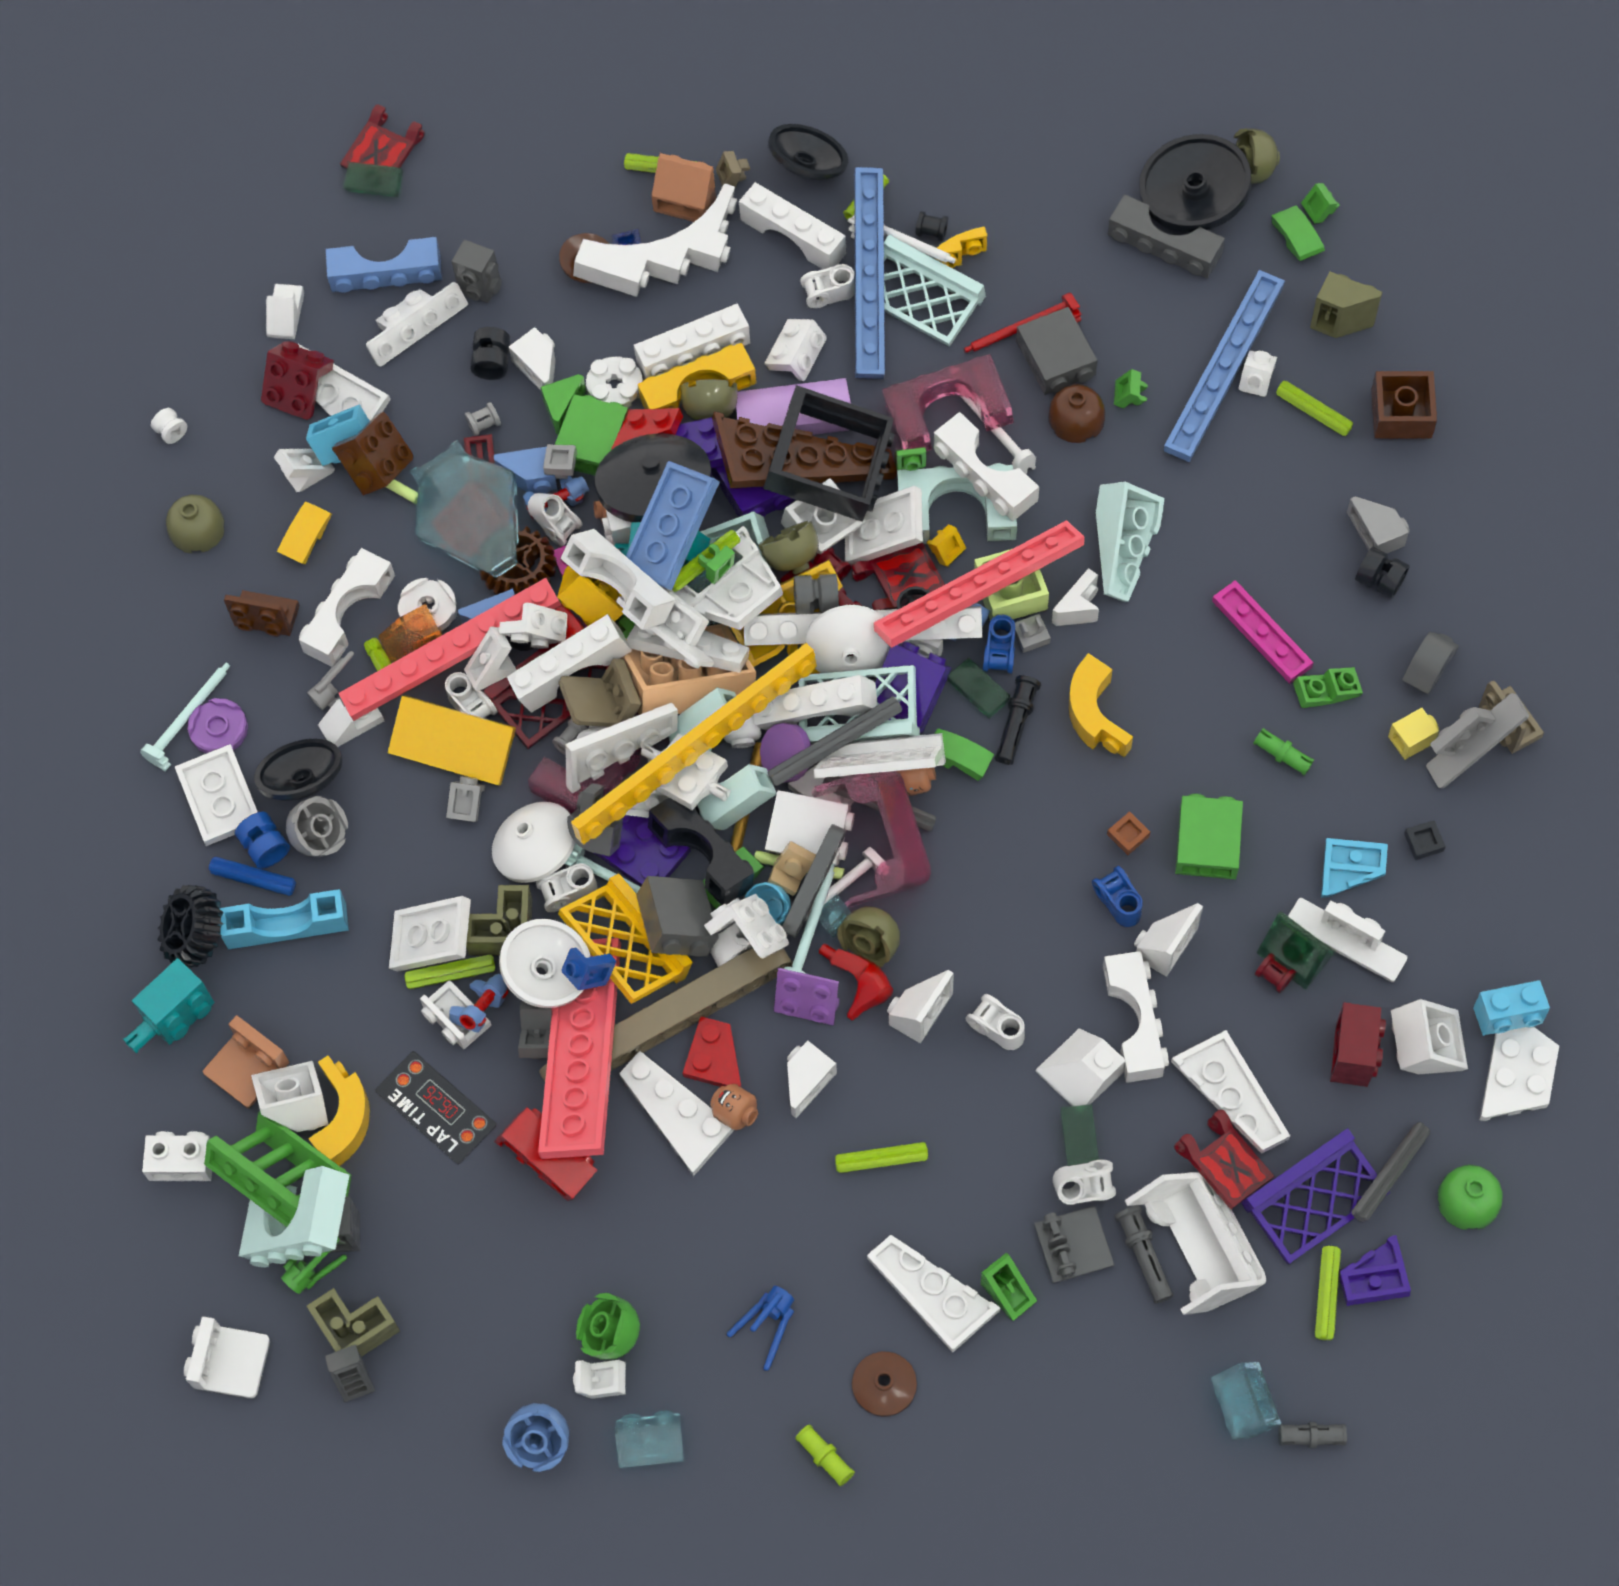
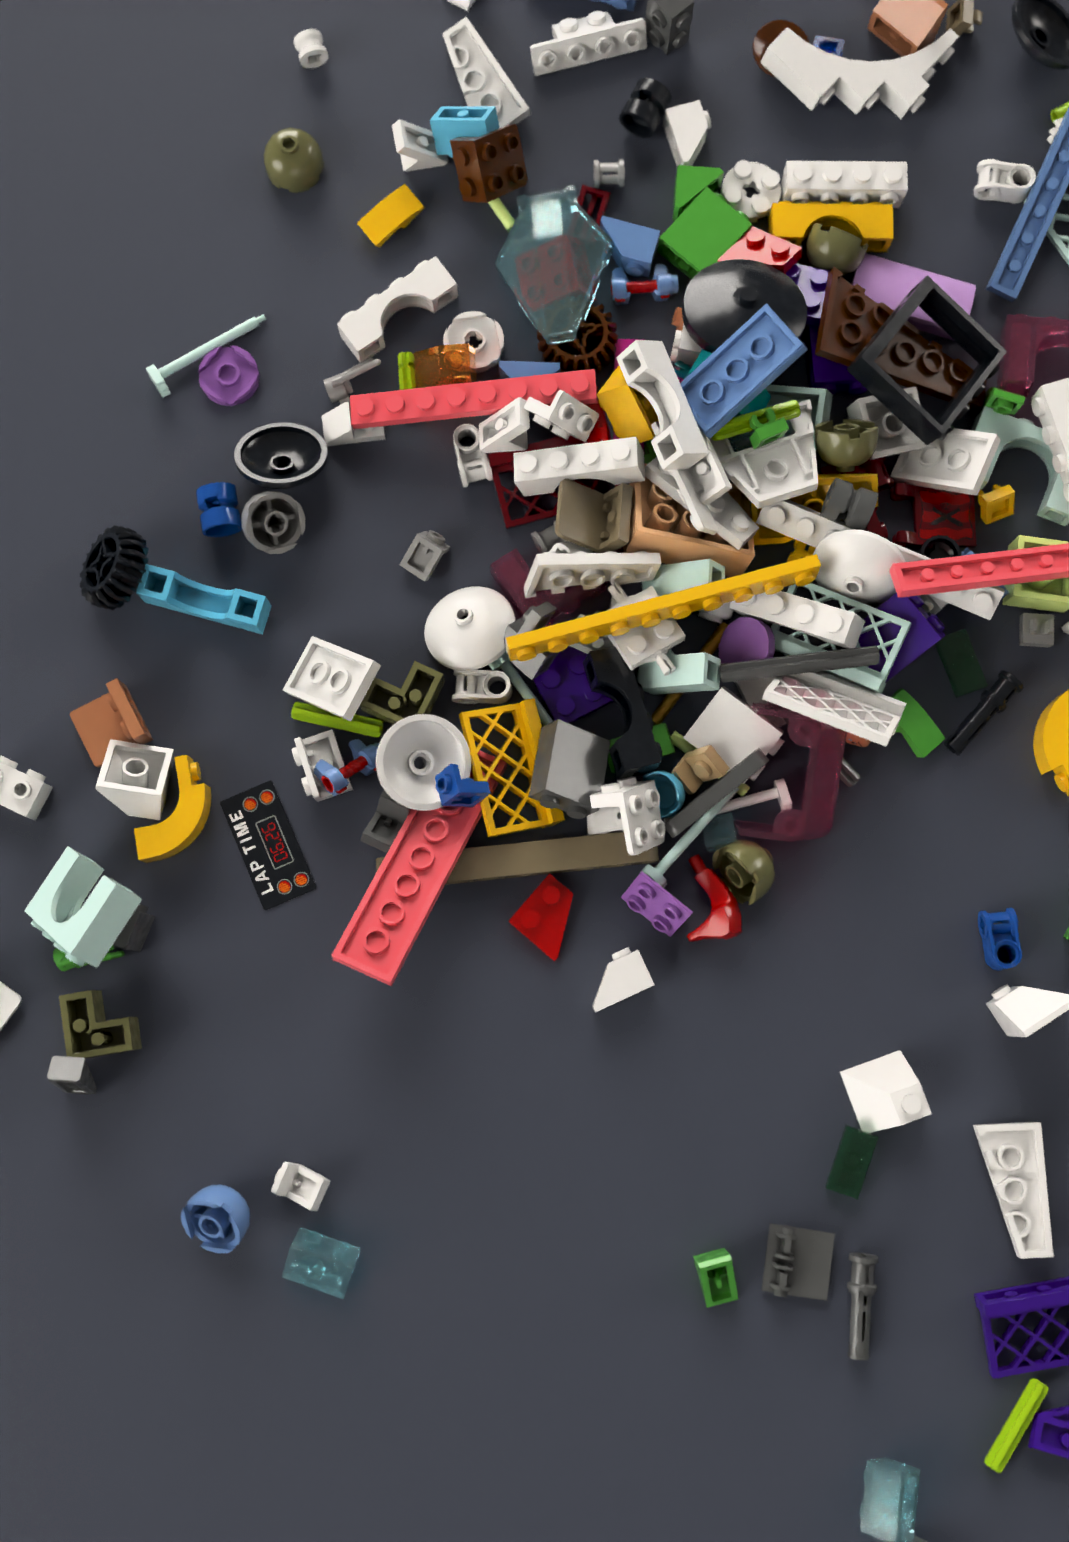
camera: 20 degrees right, 15 degrees up
teal brick [123,958,215,1054] -> none
white plate [175,744,258,846] -> none
bright green fence [204,1111,351,1227] -> none
blue axle [209,857,296,896] -> none
reddish brown bracket [224,590,300,636] -> none
dark red bracket [261,341,334,420] -> none
yellow tile [387,695,516,786] -> none
red wedge [494,1107,597,1201] -> none
white piece [528,493,583,547] -> none
light grey tile [543,444,577,479] -> none
bright green cylinder [576,1293,640,1360] -> none
white wing [619,1051,734,1176] -> none
nougat head [710,1084,758,1130] -> none
blue plant [727,1286,794,1371] -> none
white arch [739,182,846,269] -> none
white bracket [764,319,827,381] -> none
lime pin [795,1424,855,1486] -> none
lime axle [835,1142,928,1173] -> none
reddish brown dish [852,1352,917,1416] -> none
white wing [867,1235,1001,1353] -> none
white slope [887,970,954,1044] -> none
white piece [965,994,1025,1050] -> none
blue piece [983,614,1015,674] -> none
white piece [1052,1160,1116,1205] -> none
white arch [1103,951,1169,1083] -> none
dark orange tile [1107,811,1151,855] -> none
white windscreen [1125,1172,1266,1315] -> none
dark red flag [1174,1110,1274,1210] -> none

